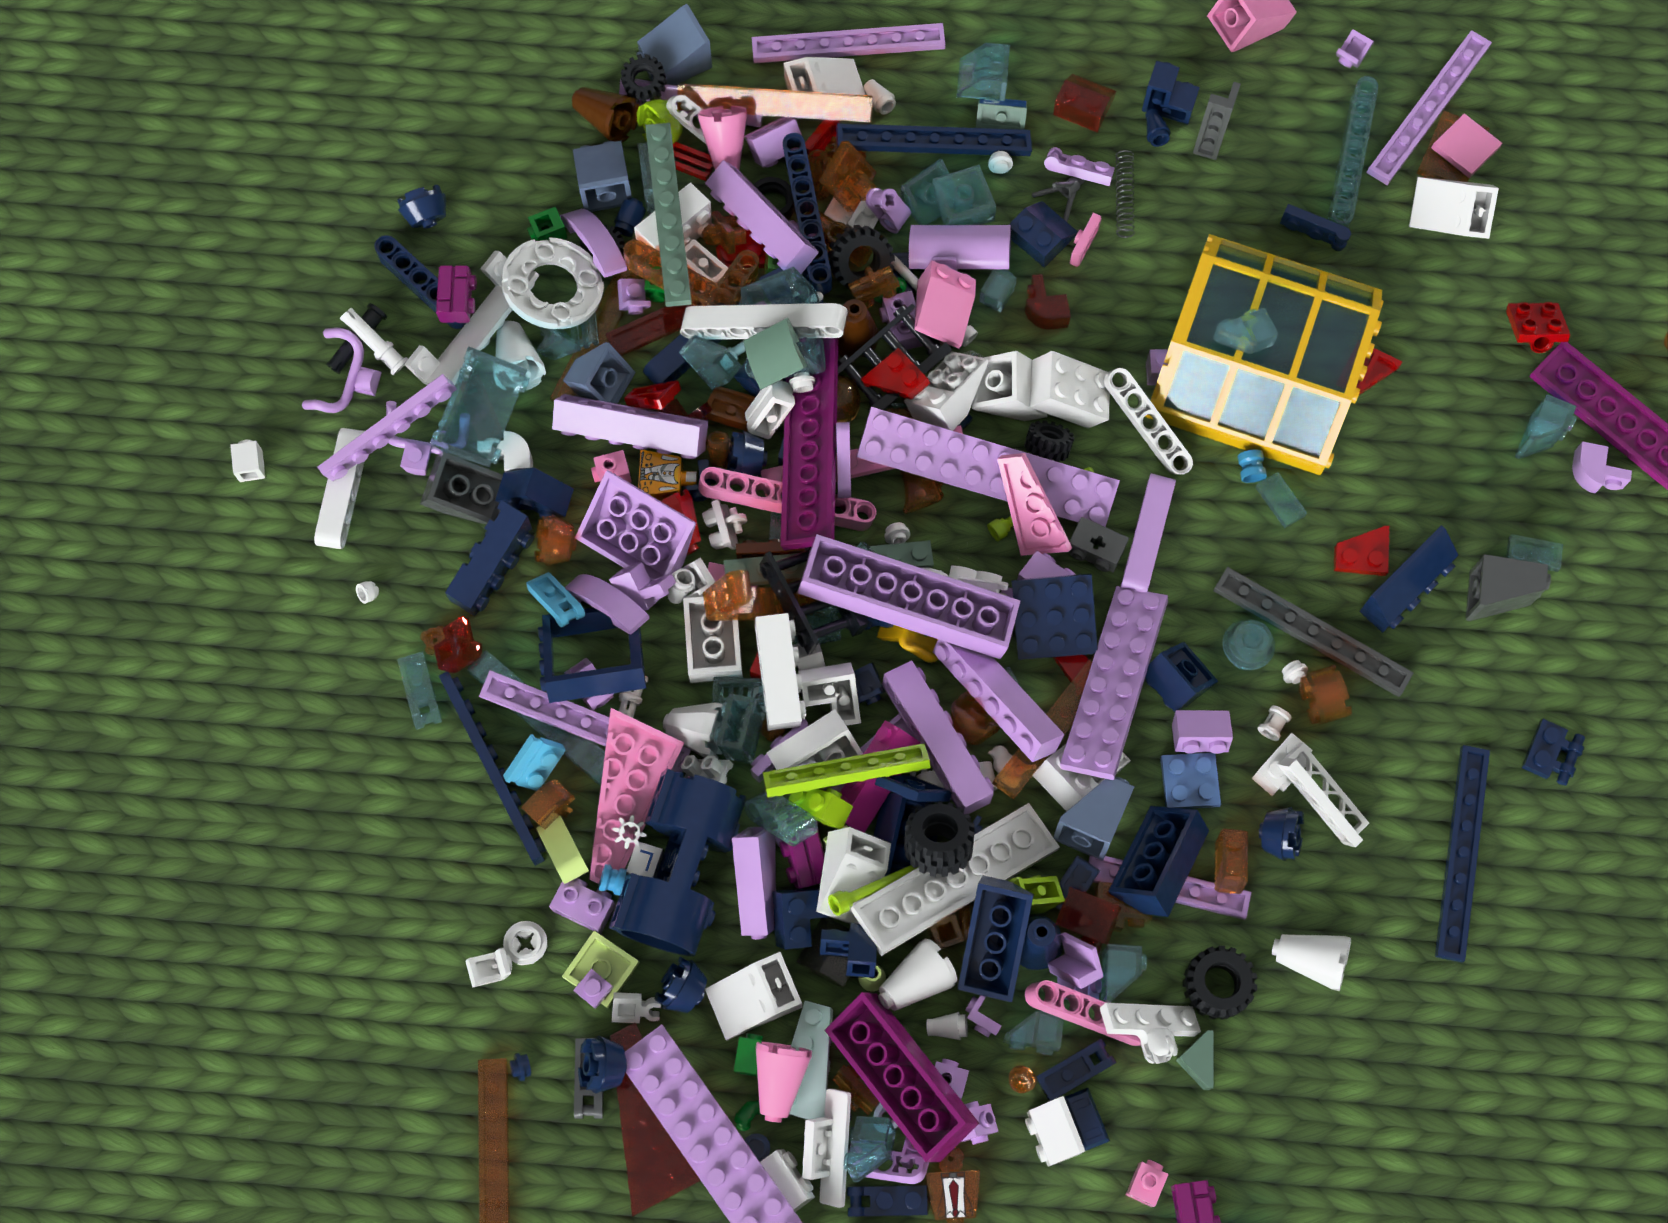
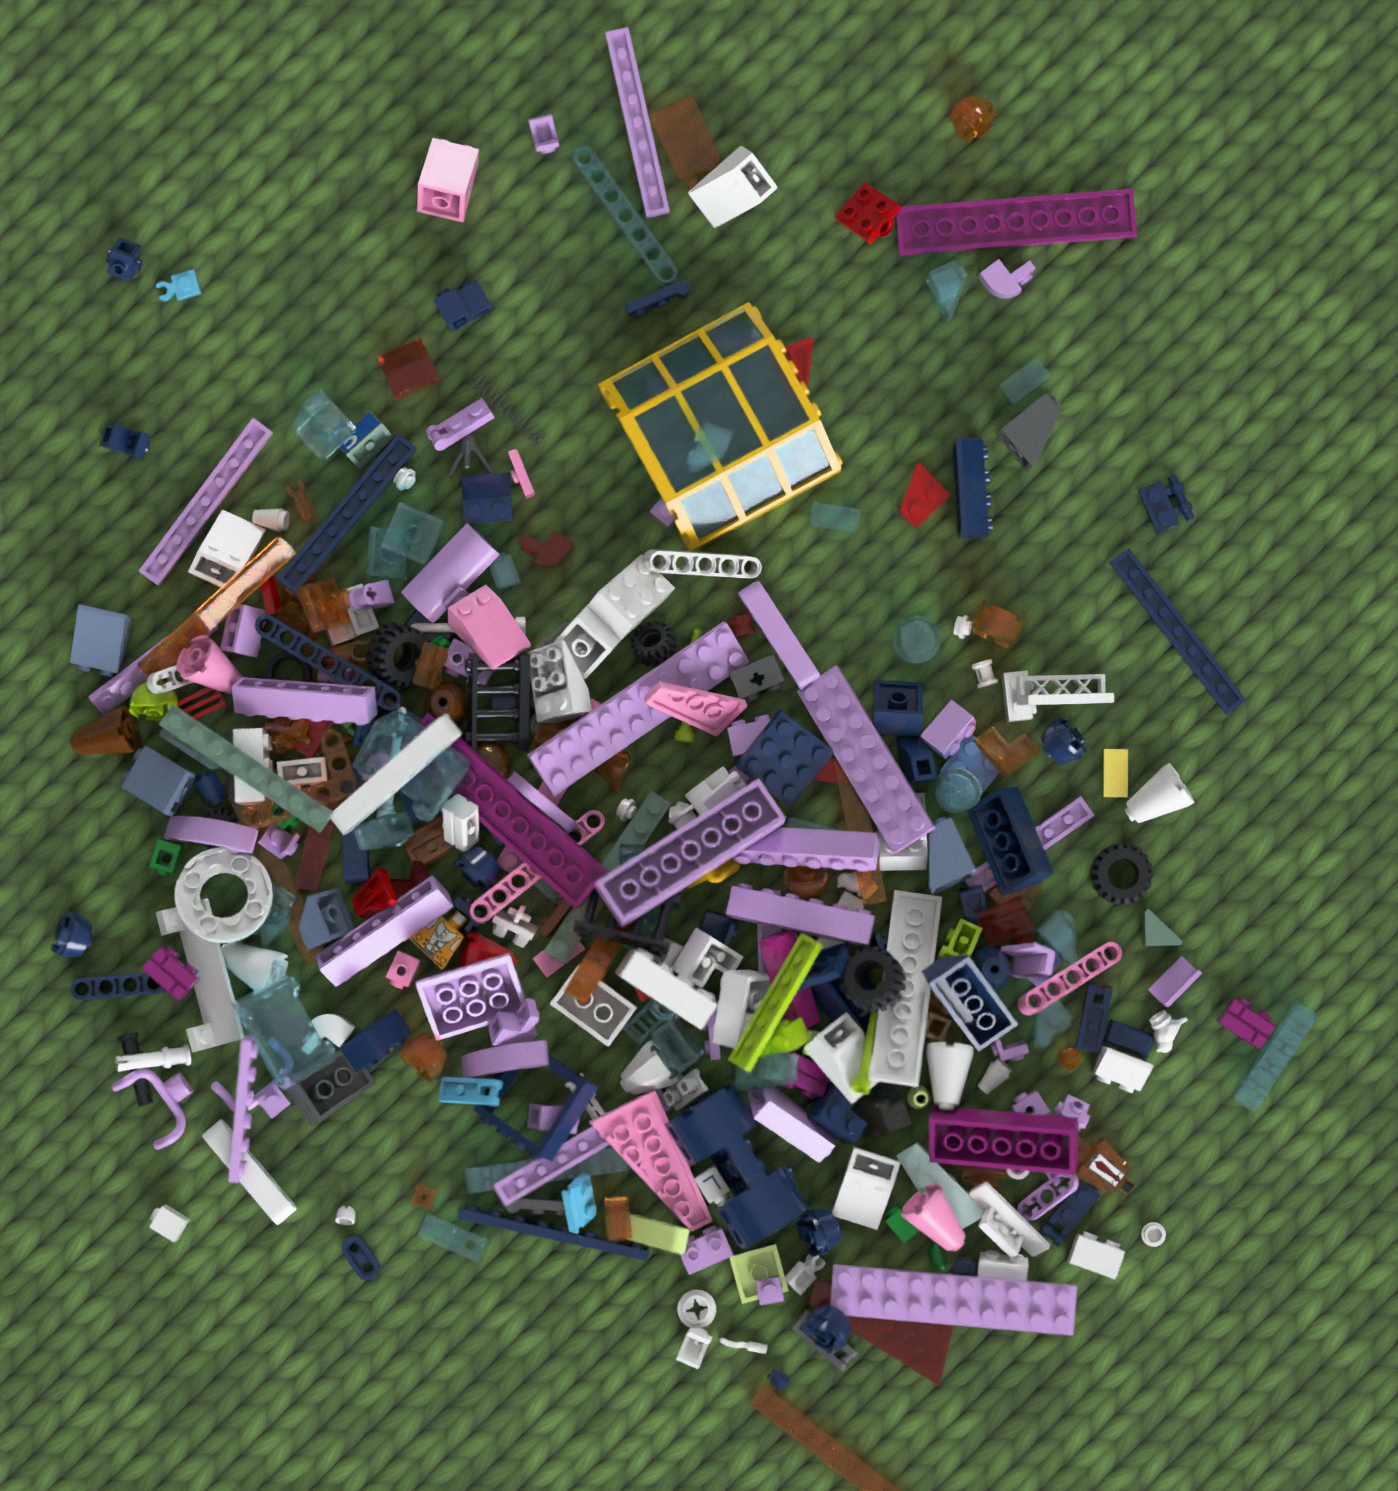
camera: 50 degrees left, 15 degrees up
clear red brick [433,616,482,673] -> none
dark blue wedge [445,500,535,616] -> none
dark azure wheel [598,864,627,896] -> none
white gear [612,815,647,849] -> none
black tyre [621,54,667,103] -> none
white cone [668,569,696,604] -> none
white bracket [681,557,717,598] -> none
clear orange cone [706,431,731,469] -> none
sand green slope [743,318,807,390] -> none
white plate [789,372,815,393] -> none
dark blue brick [820,922,877,978] -> none
clear light blue slope [844,1116,896,1182] -> none
red wing [861,348,930,400] -> none
white plate [1100,1003,1201,1064] -> none
bright pink brick [1126,1160,1168,1207] -> none
dark blue cone [1145,109,1171,147] -> none
dark grey fence [1193,82,1241,160] -> none
dark grey plate [1213,567,1414,697] -> none
clear orange brick [1214,828,1248,894] -> none
dark azure wheel [1237,449,1267,483] -> none
bright pink tile [1431,113,1502,178] -> none
none -> clear orange bar [286,480,317,524]
none -> dark blue plate [342,1235,380,1281]
none -> dark grey plate [506,1197,566,1215]
none -> white piece [719,1337,768,1354]
none -> clear red wheel [729,613,756,638]
none -> dark blue slope [895,736,937,785]
none -> clear light blue cone [935,765,982,813]
none -> clear orange plate [974,727,1040,778]
none -> light yellow tile [1103,749,1128,798]
none -> lavender panel [1147,956,1202,1007]
none -> white animal [1149,1010,1188,1053]

